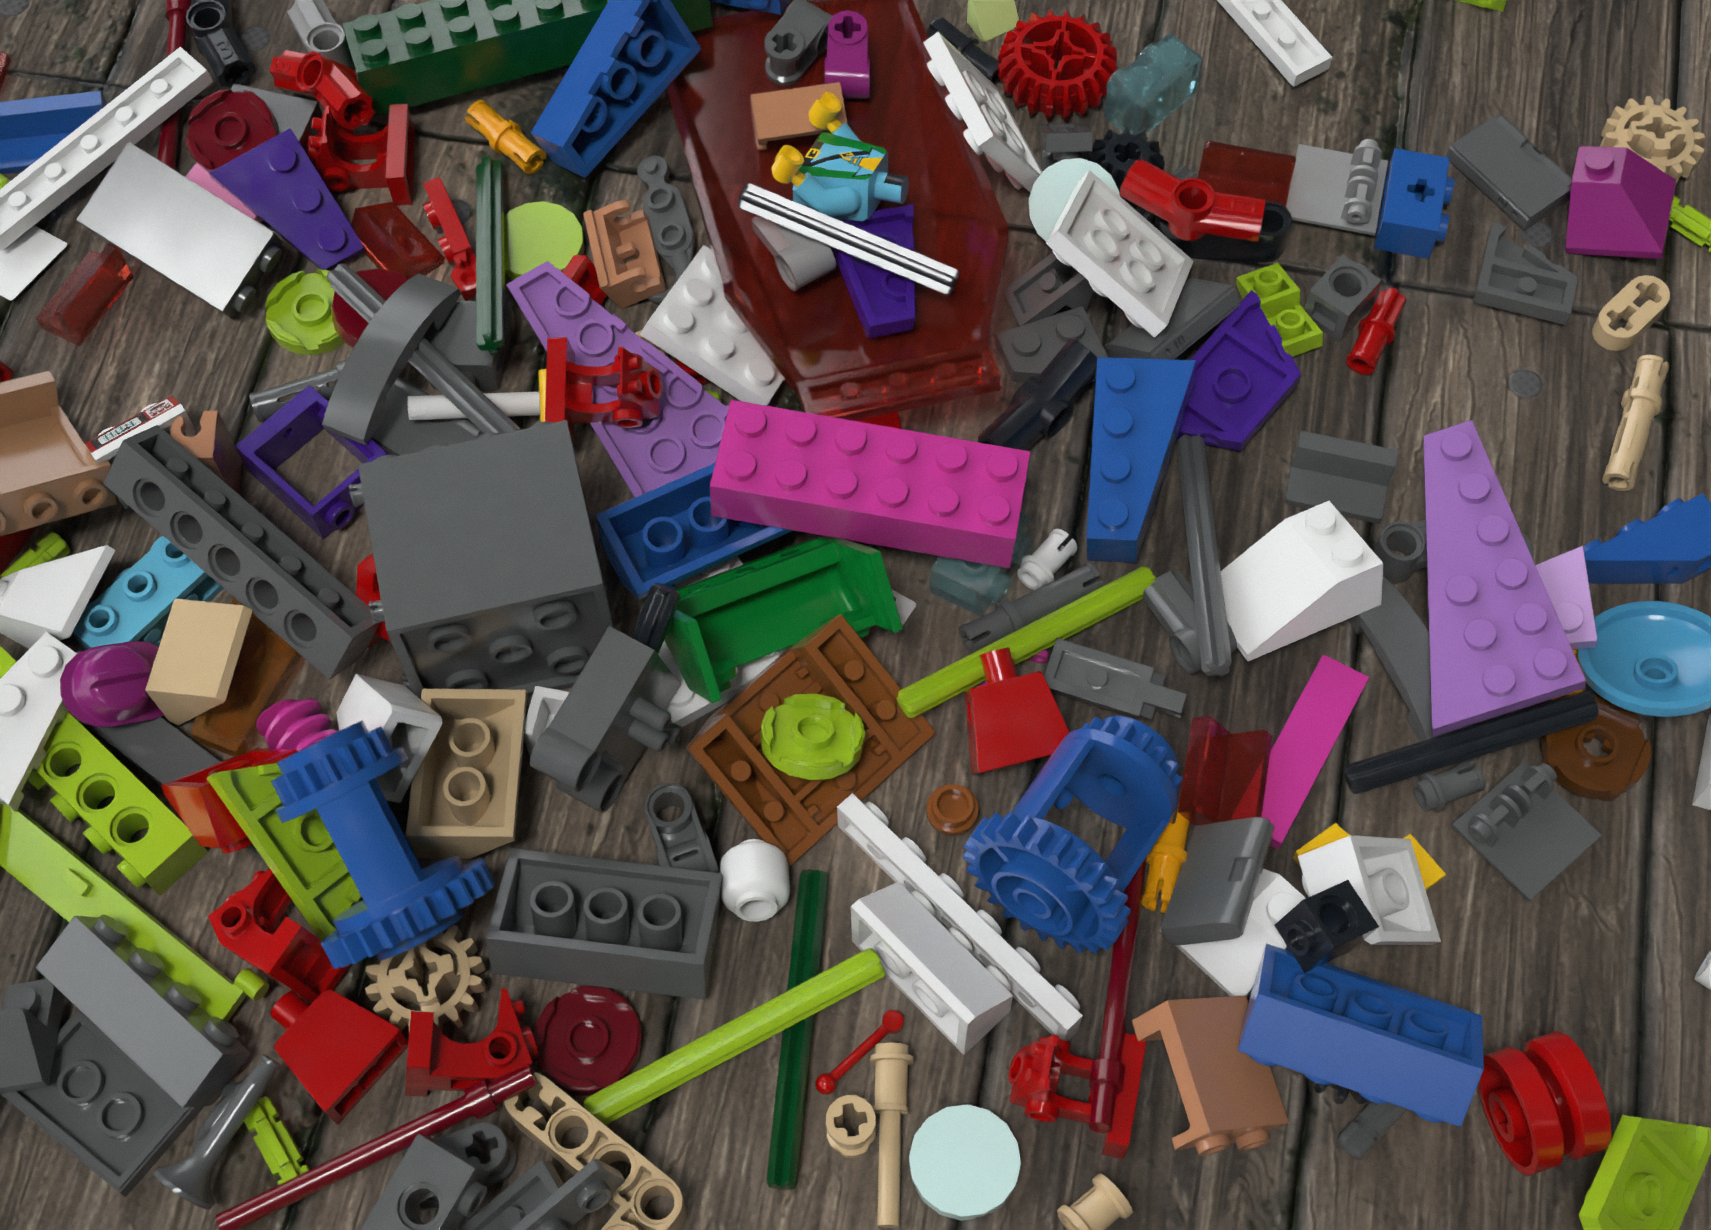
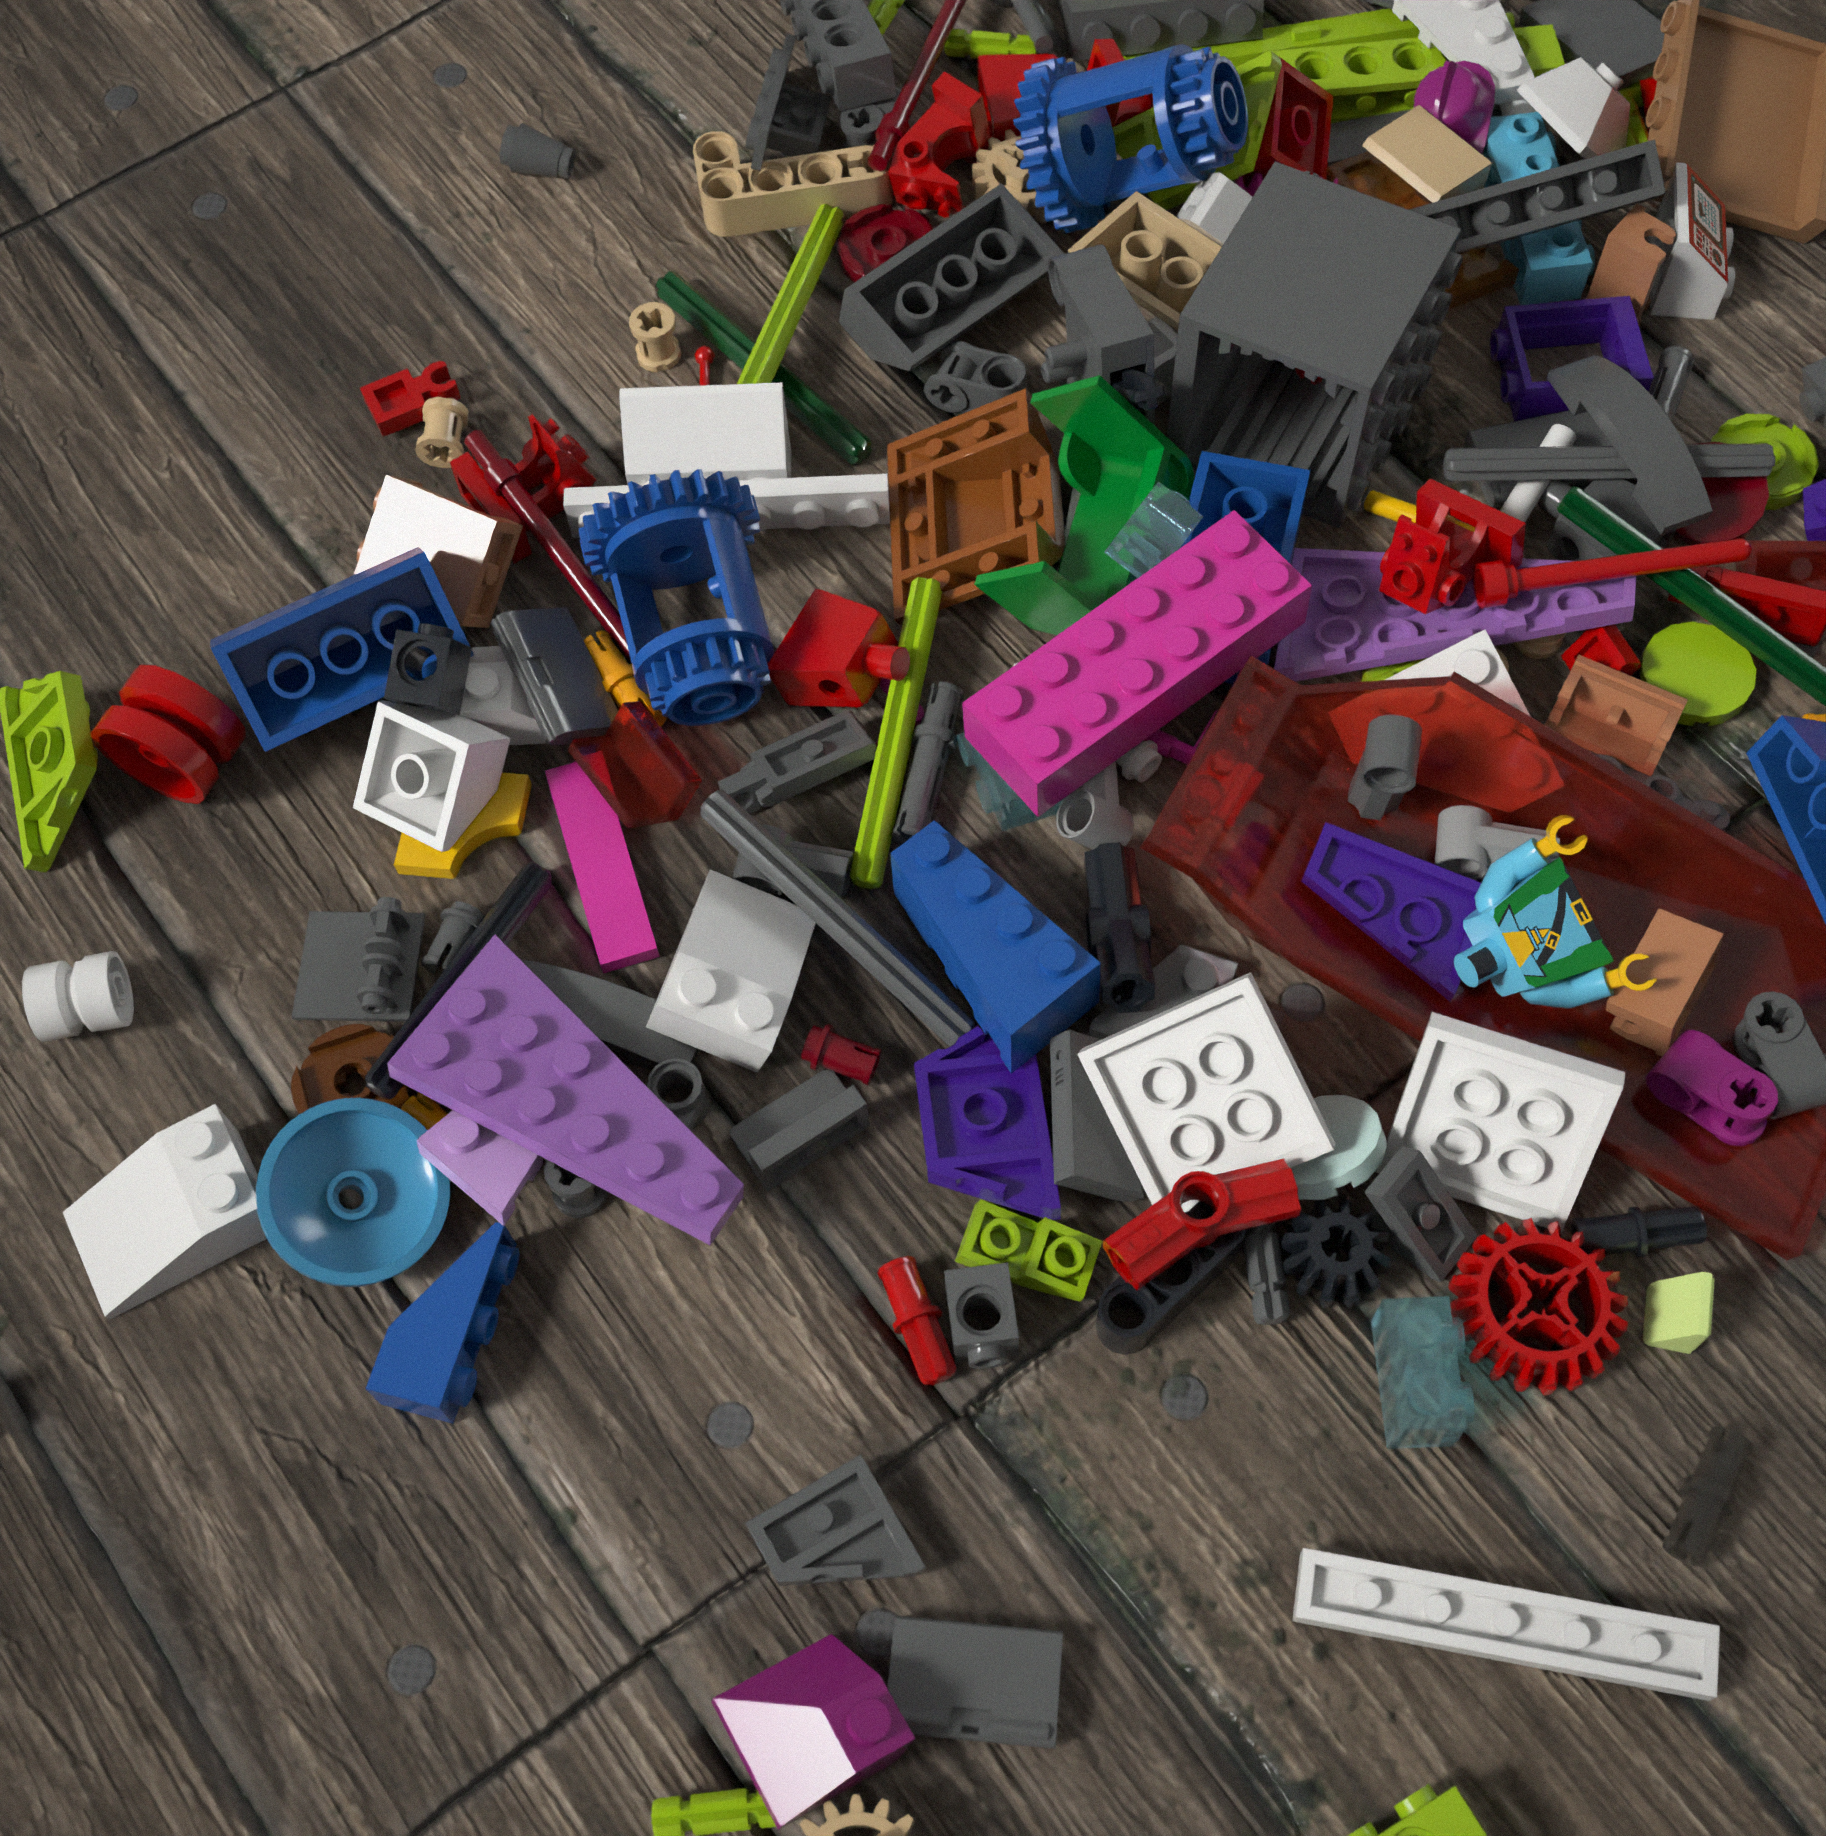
camera: 135 degrees right, 0 degrees up
white head [720,839,790,922] -> none
axle [738,183,960,296] -> none
lime tile [760,693,865,780] -> none
tan pin [870,1043,913,1228] -> none
light aqua tile [909,1104,1021,1221] -> none
dark orange plate [926,784,979,836] -> none
white pin [1017,529,1077,590] -> none
clear red panel [1198,141,1296,207] -> none
light grey hinge [1286,139,1388,236] -> none
blue brick [1374,148,1455,259] -> none
tan beam [1592,275,1670,351] -> none
tan pin [1602,355,1669,491] -> none
none -> dark red pin [801,1024,882,1086]
none -> clear light blue brick [1104,481,1204,578]
none -> dark grey piece [1348,715,1422,821]
none -> red piece [1473,538,1752,609]

